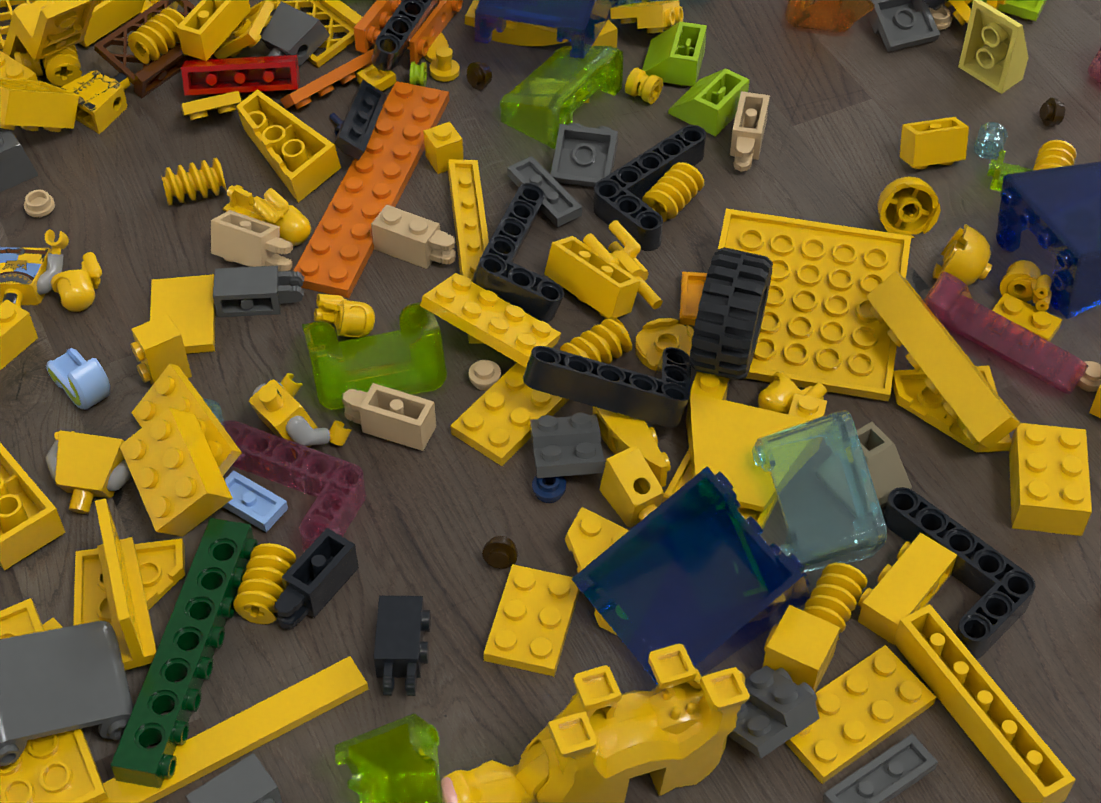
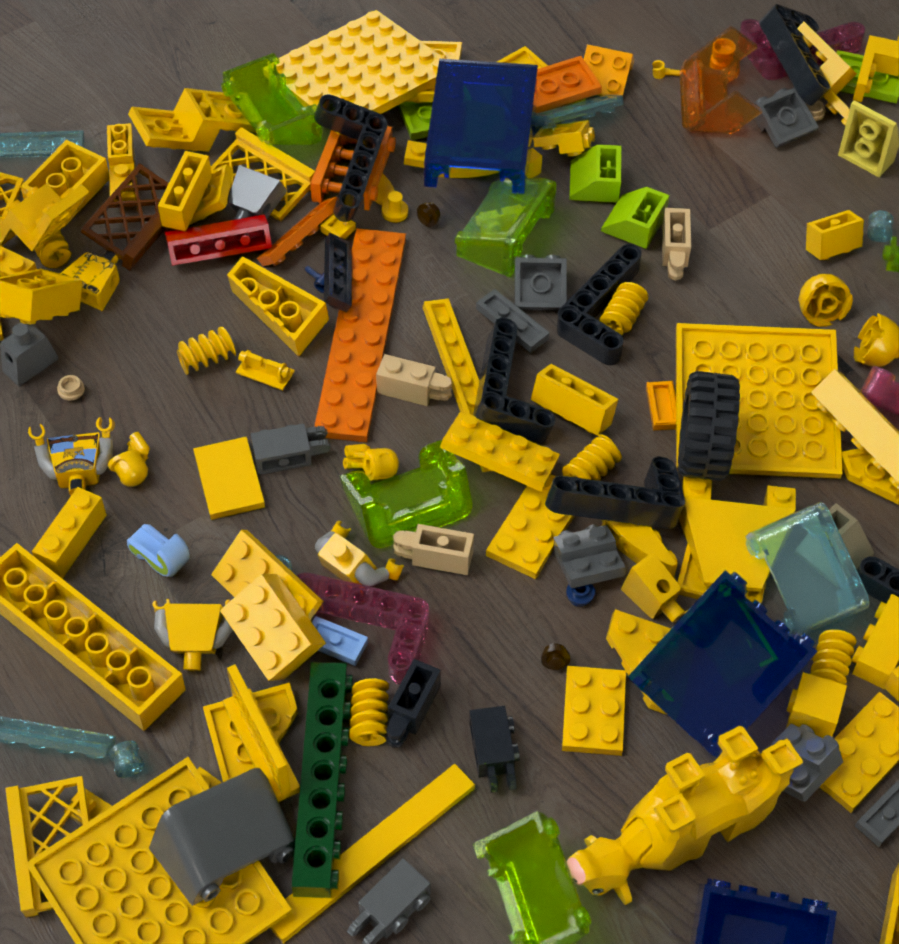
camera: 10 degrees left, 5 degrees up
yellow wheel [14,51,43,76] -> none
yellow piece [128,8,184,64] -> none
yellow brick [130,313,192,385] -> none
yellow plate [180,91,242,120] -> none
tan hinge [211,210,293,271] -> none
yellow piece [253,188,311,246] -> none
lime bush [410,61,427,87] -> none
yellow brick [423,121,464,174] -> none
tan plate [469,360,501,390] -> none
yellow plant [583,220,663,310] -> none
yellow wheel [625,67,663,104] -> none
yellow tile [635,318,694,371] -> none
yellow piece [757,372,827,414] -> none

